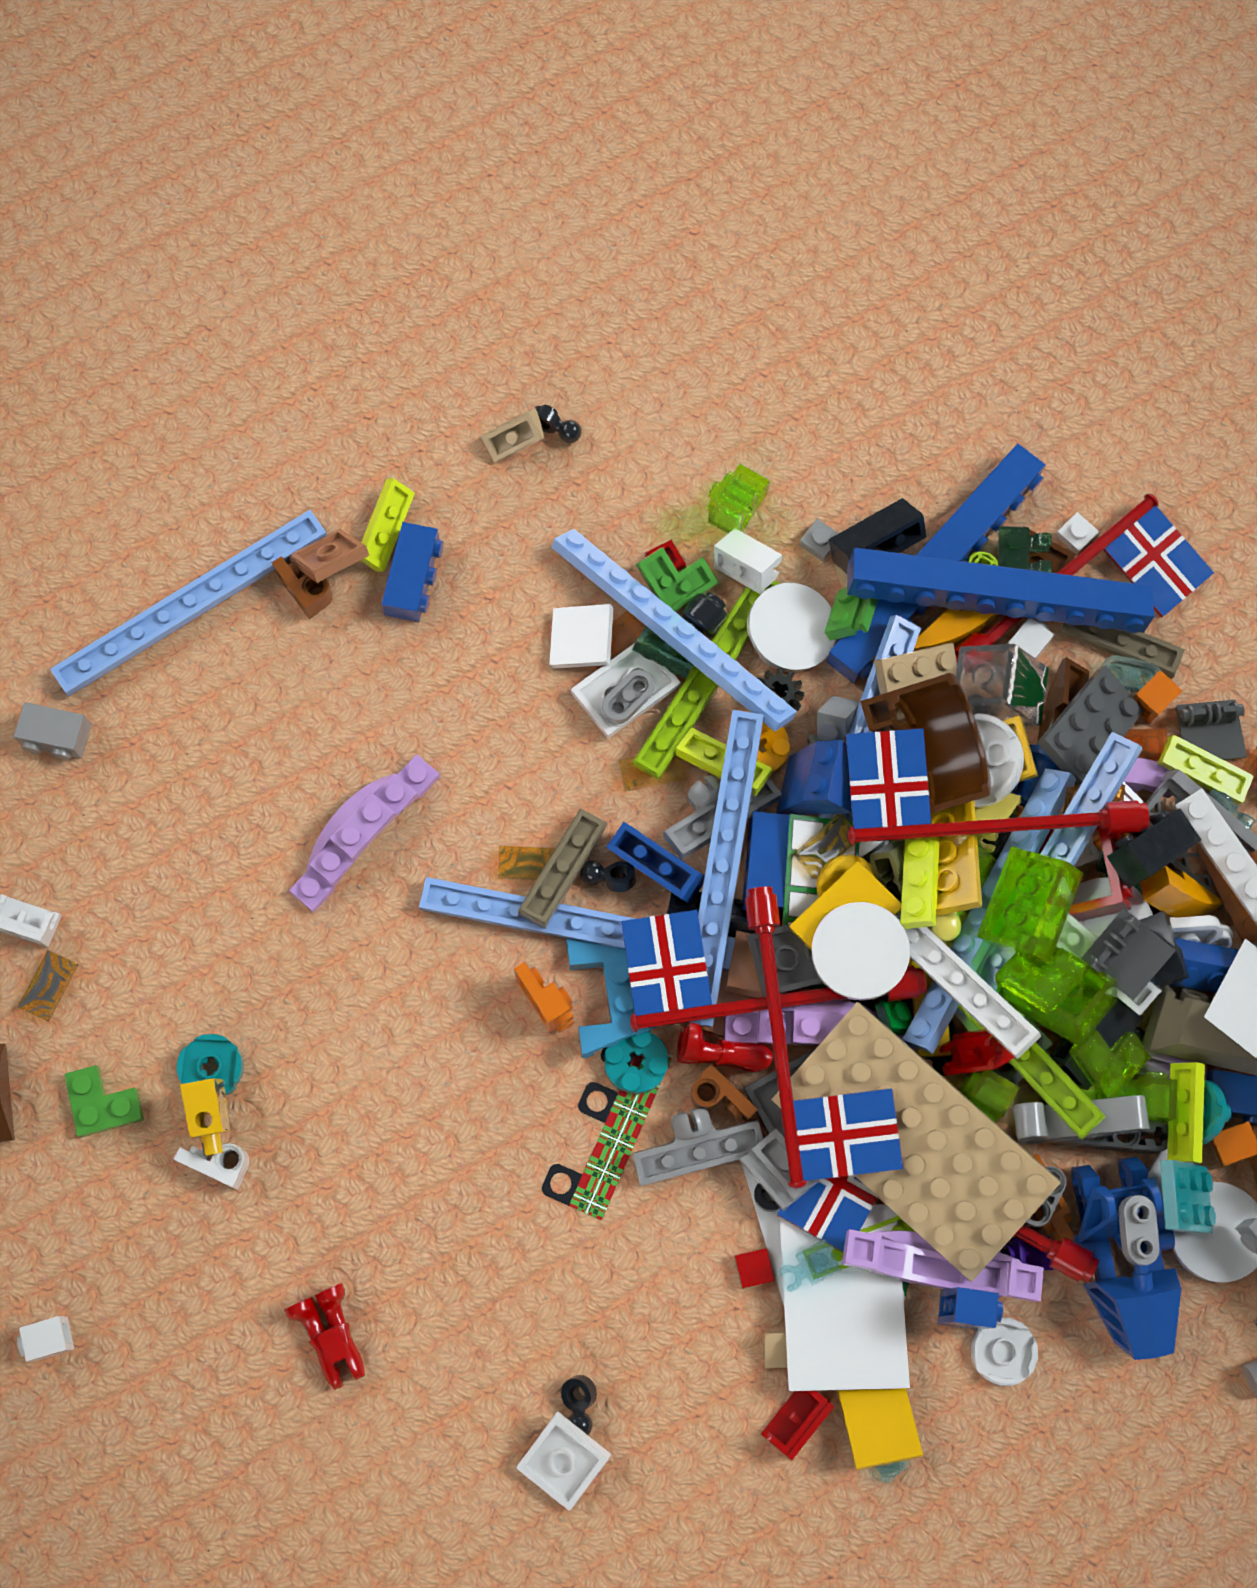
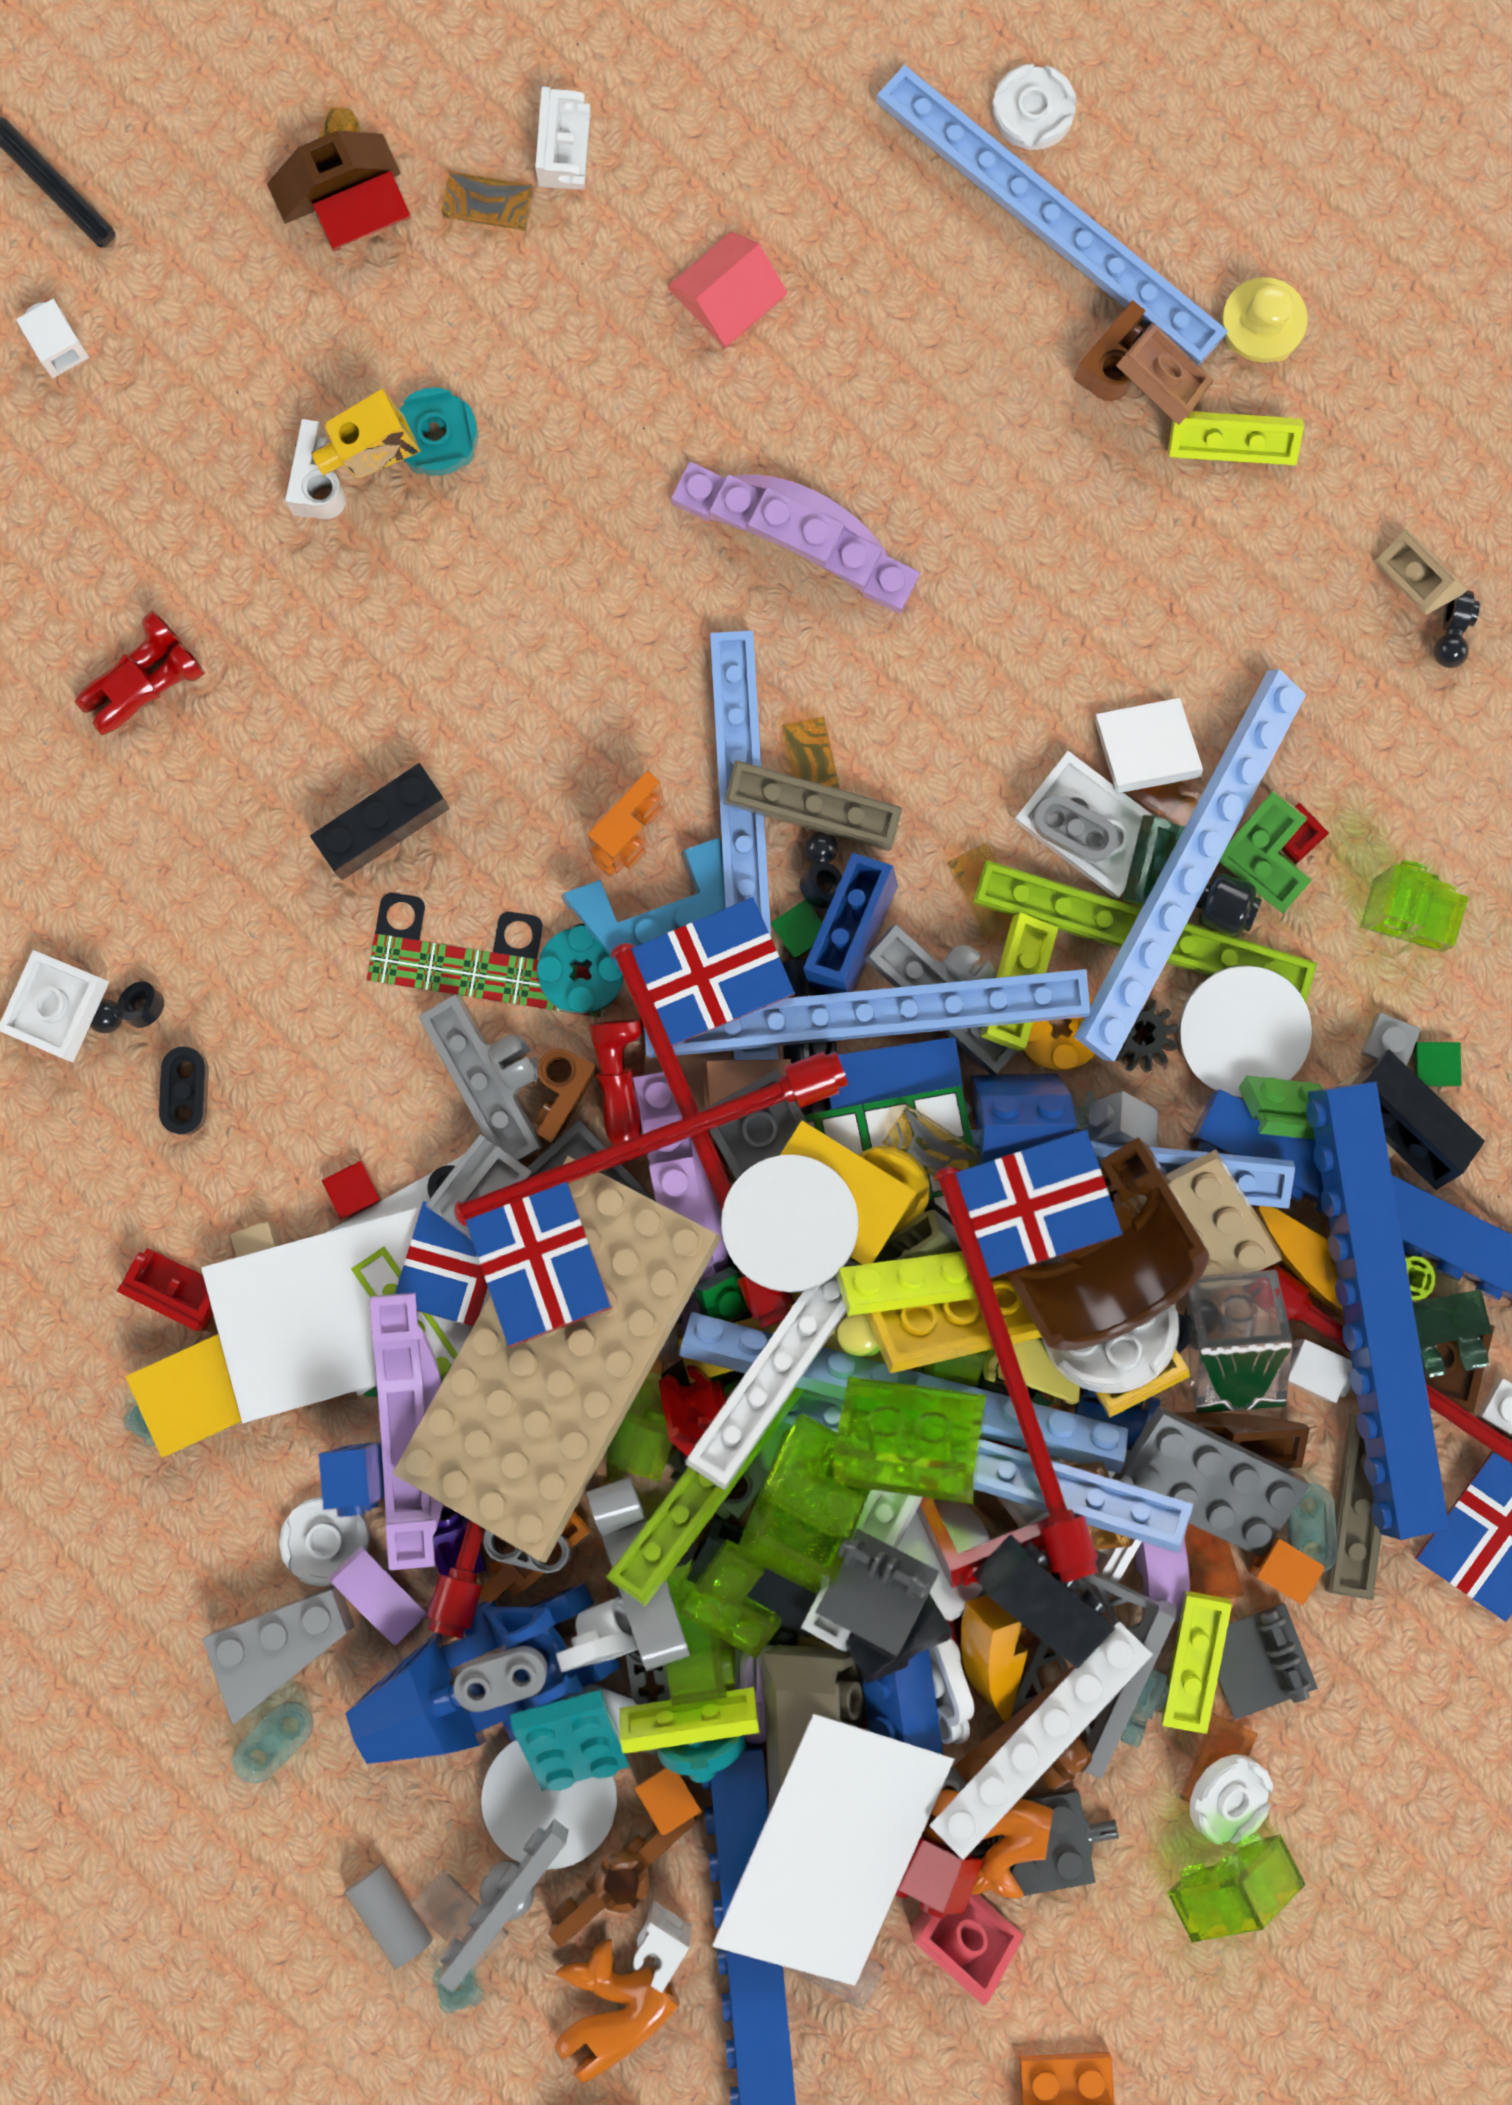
camera: 75 degrees right, 10 degrees up
light grey brick [13,702,92,760] -> none
bright green plate [64,1065,144,1138] -> none
blue brick [381,522,443,622] -> none
white hinge [714,528,782,594] -> none
clear light blue plate [778,1239,841,1292] -> none
none -> black plate [159,1047,209,1135]
none -> light grey wedge [202,1586,355,1726]
none -> clear light blue plate [233,1702,314,1783]
none -> black brick [310,762,450,880]
none -> red hinge [313,171,411,252]
none -> lavender slope [328,1546,428,1646]
none -> white plate [556,1597,638,1672]
none -> coral slope [668,231,787,349]
none -> green tile [770,899,823,959]
none -> white tile [992,64,1076,150]
none -> light yellow plate [1221,277,1308,363]
none -> green tile [1413,1042,1462,1087]

